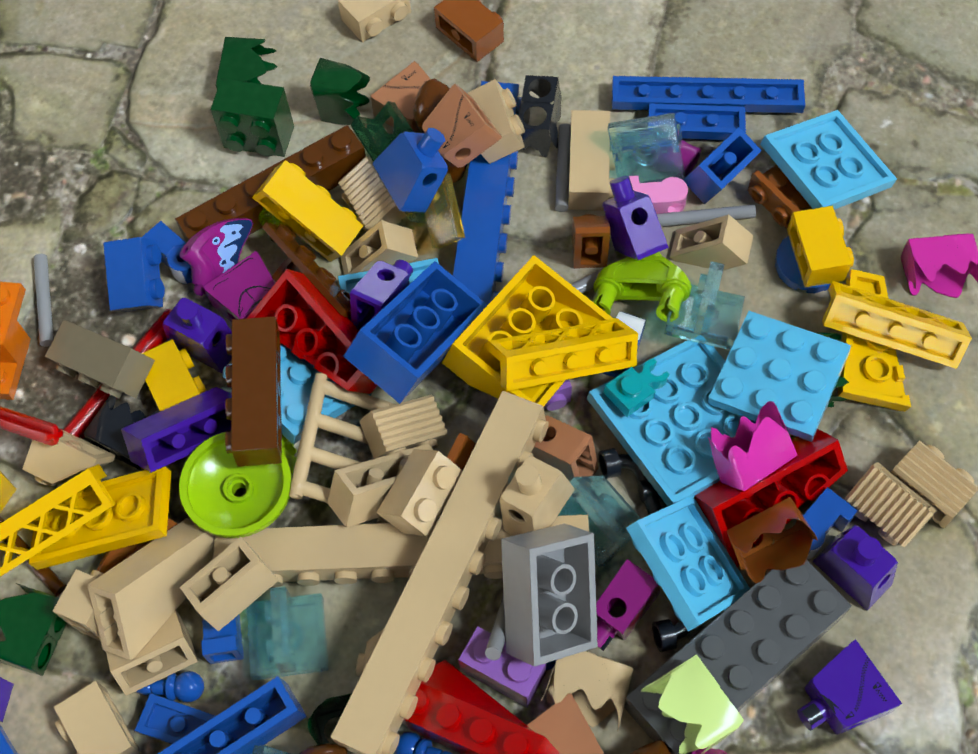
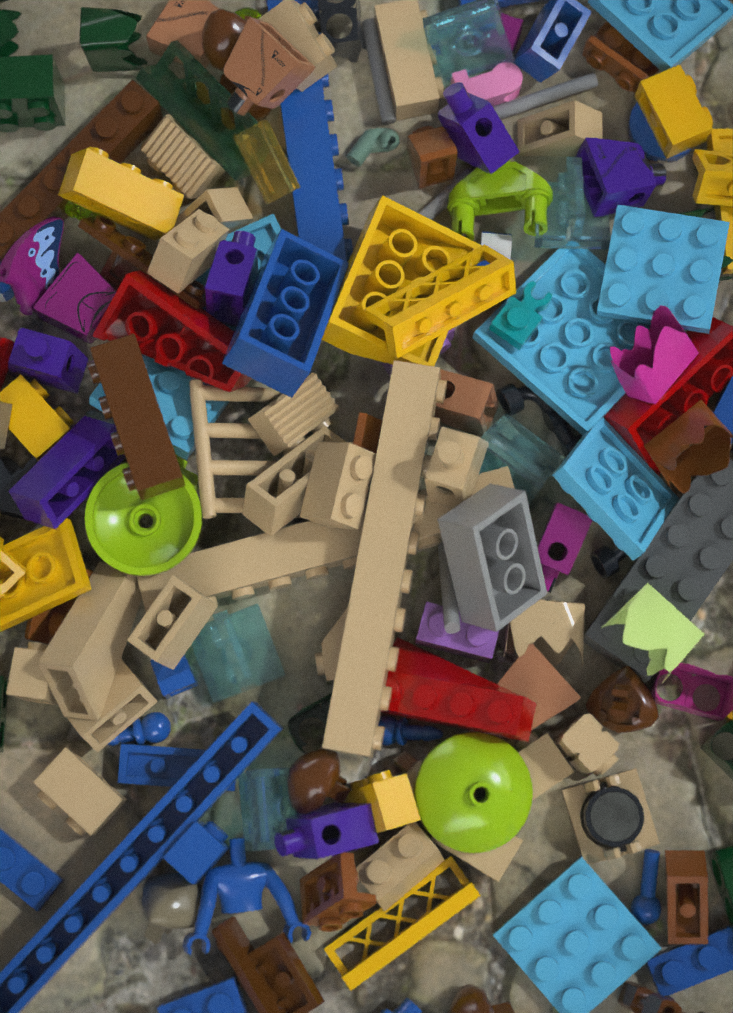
camera: 20 degrees left, 15 degrees up
blue torso [373,128,448,212] -> none
none -> tan brick [147,209,230,293]
none -> sand green arm [346,128,400,167]
none -> dark purple torso [572,138,666,217]

